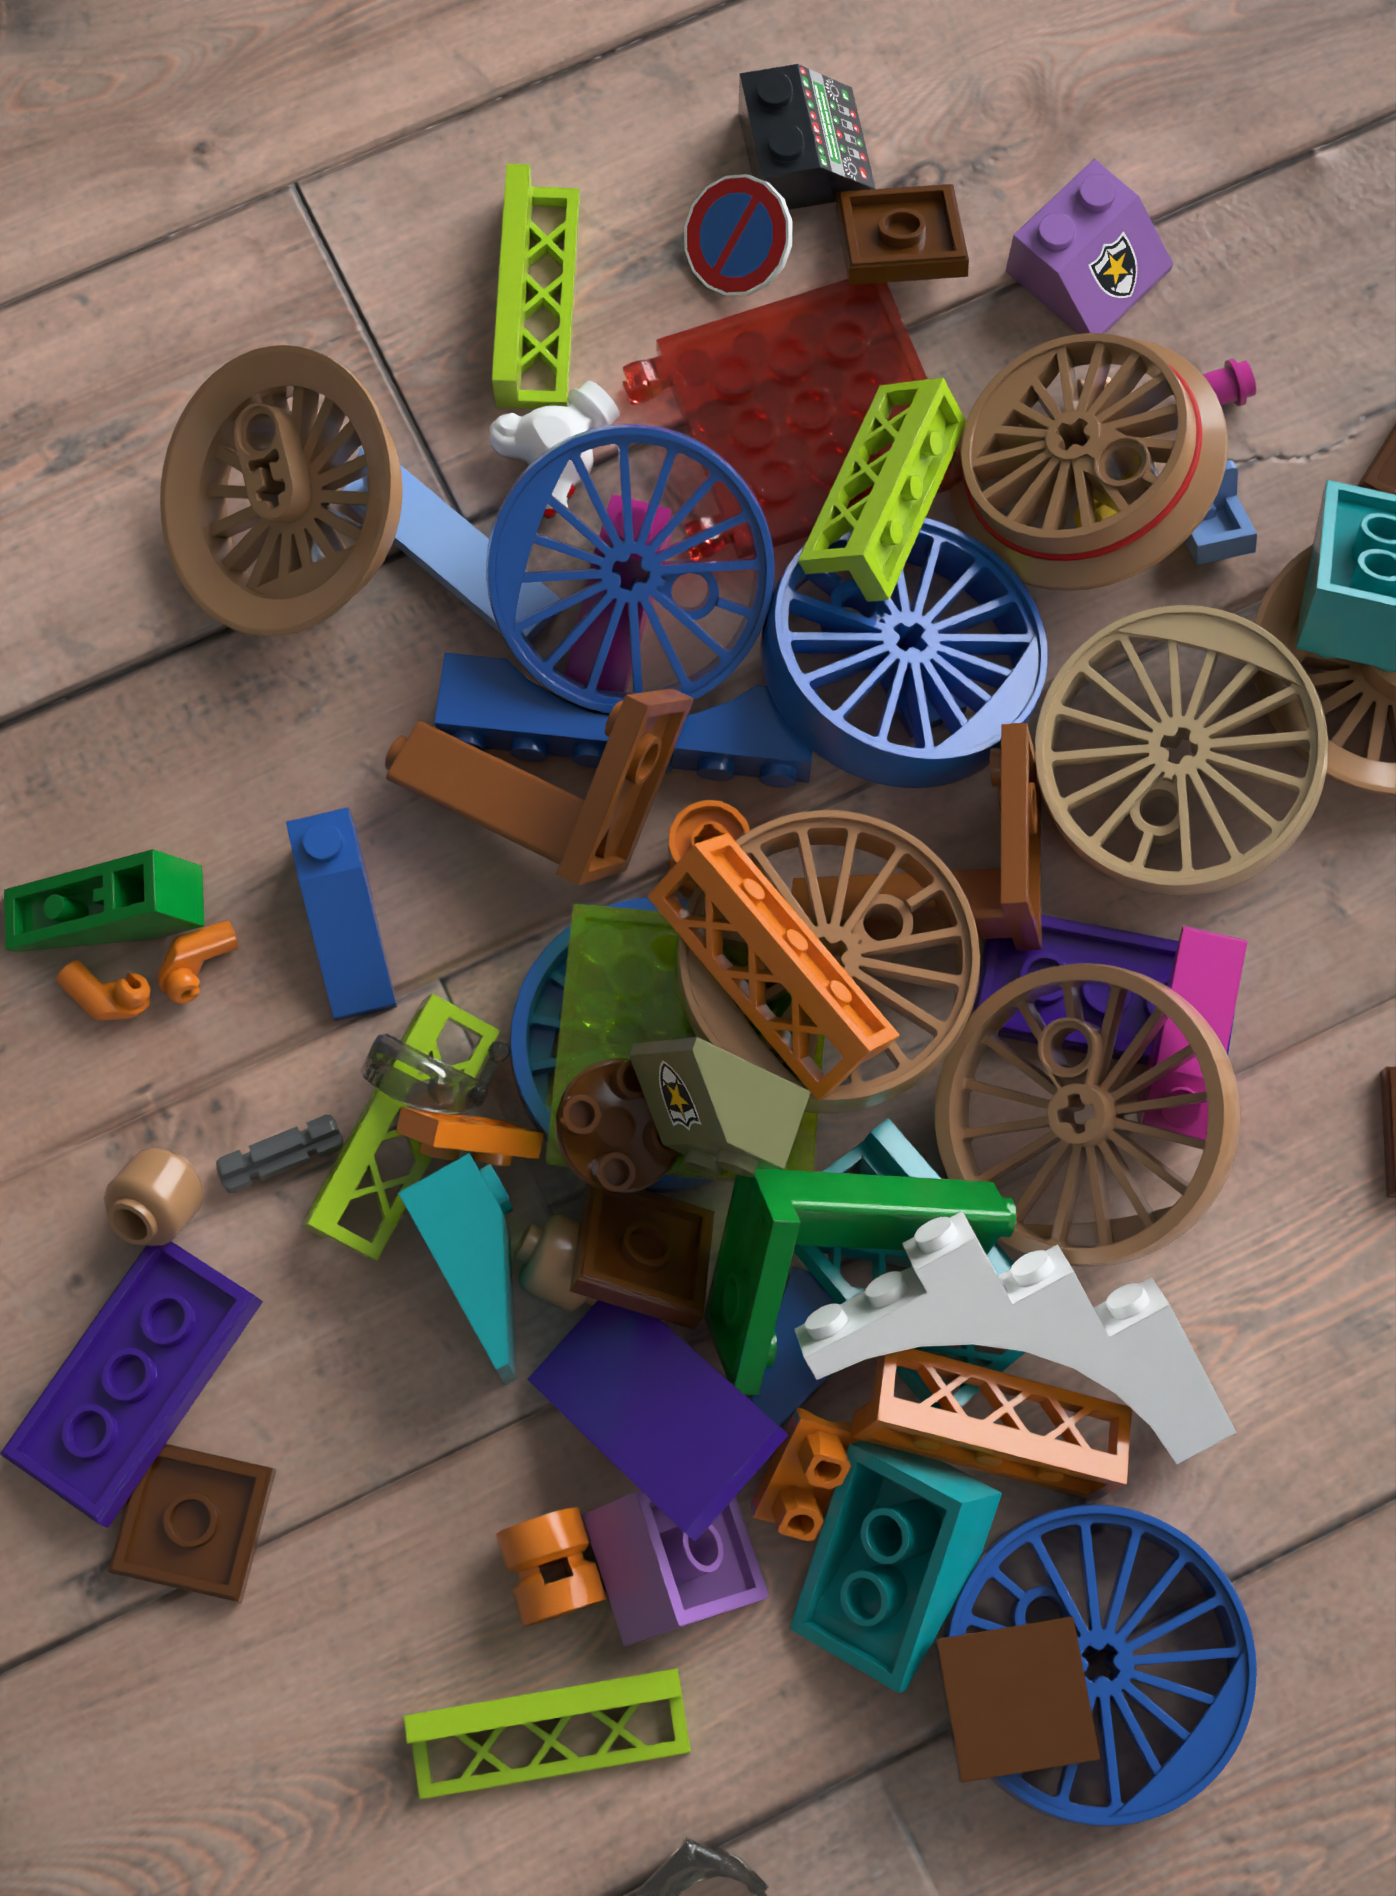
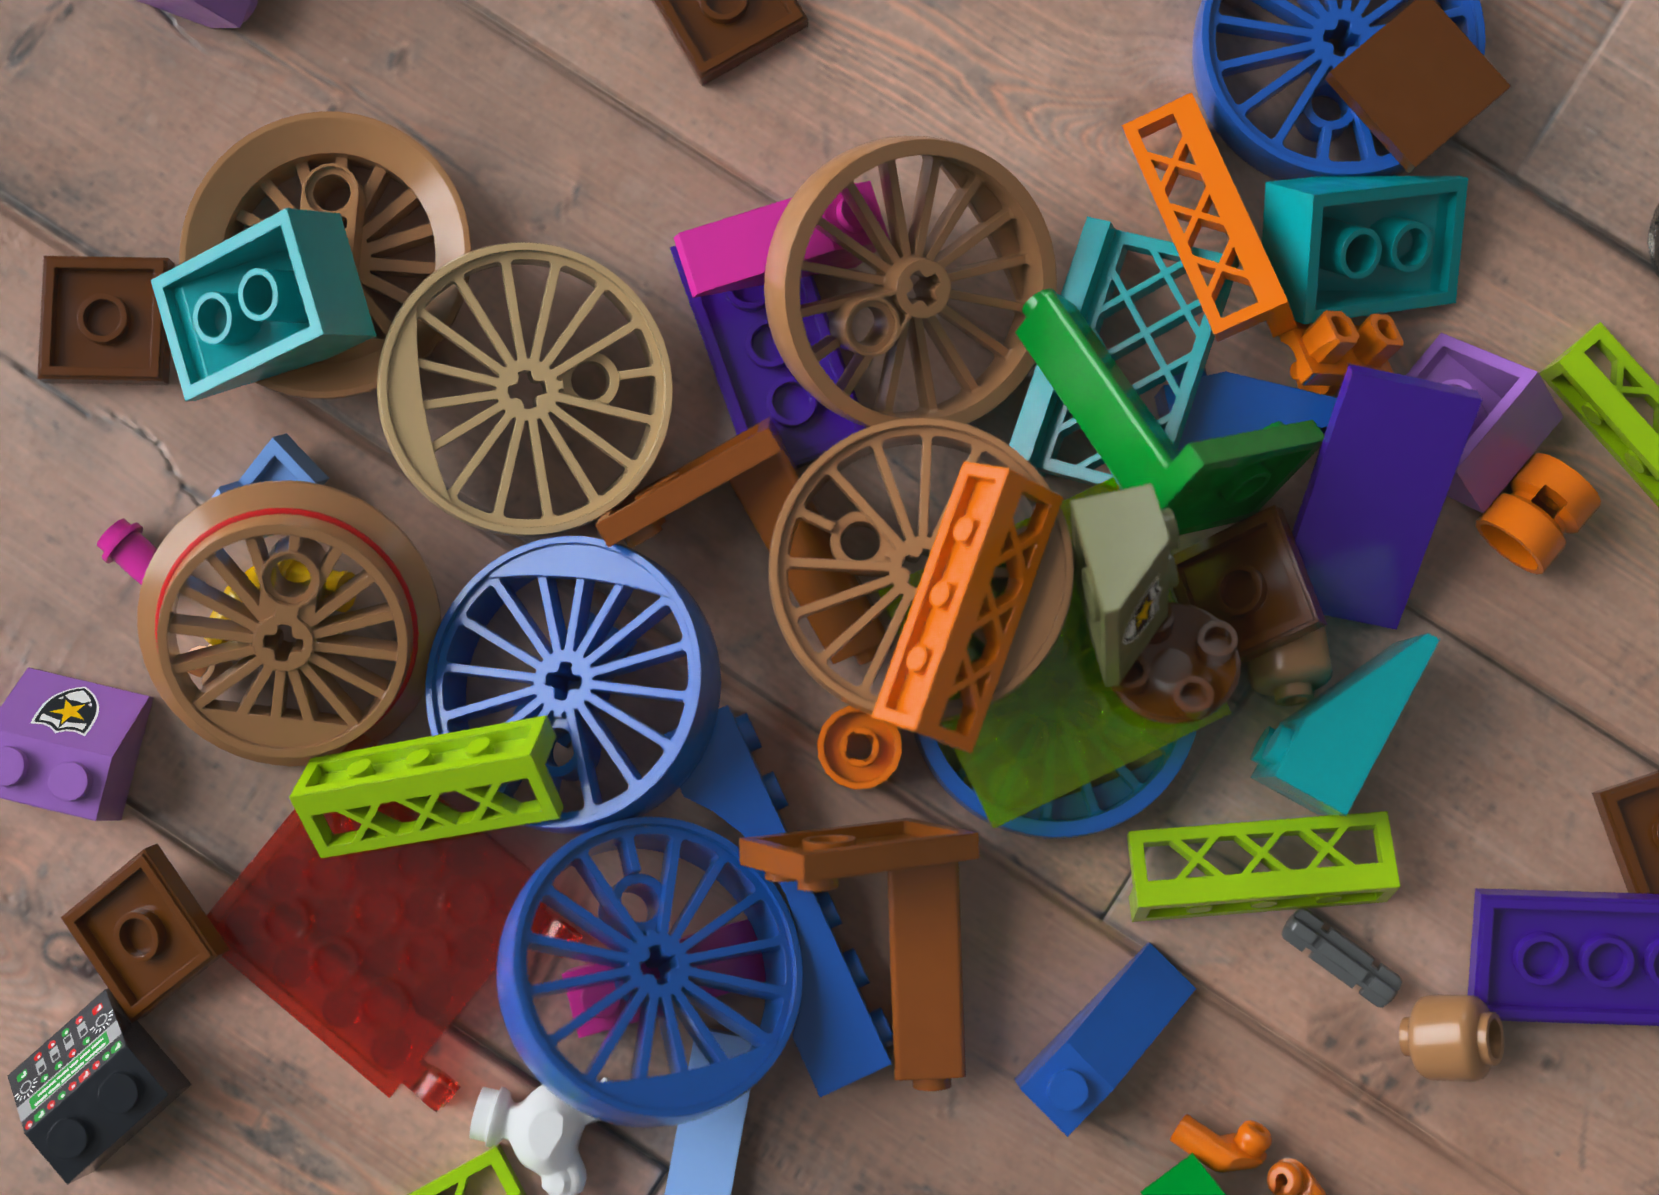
camera: 115 degrees left, 10 degrees up
clear smoke helmet [361,1033,510,1114] -> none
orange plate [396,1107,544,1166] -> none
piece [684,174,792,296] -> none
white arch [794,1211,1237,1464] -> none

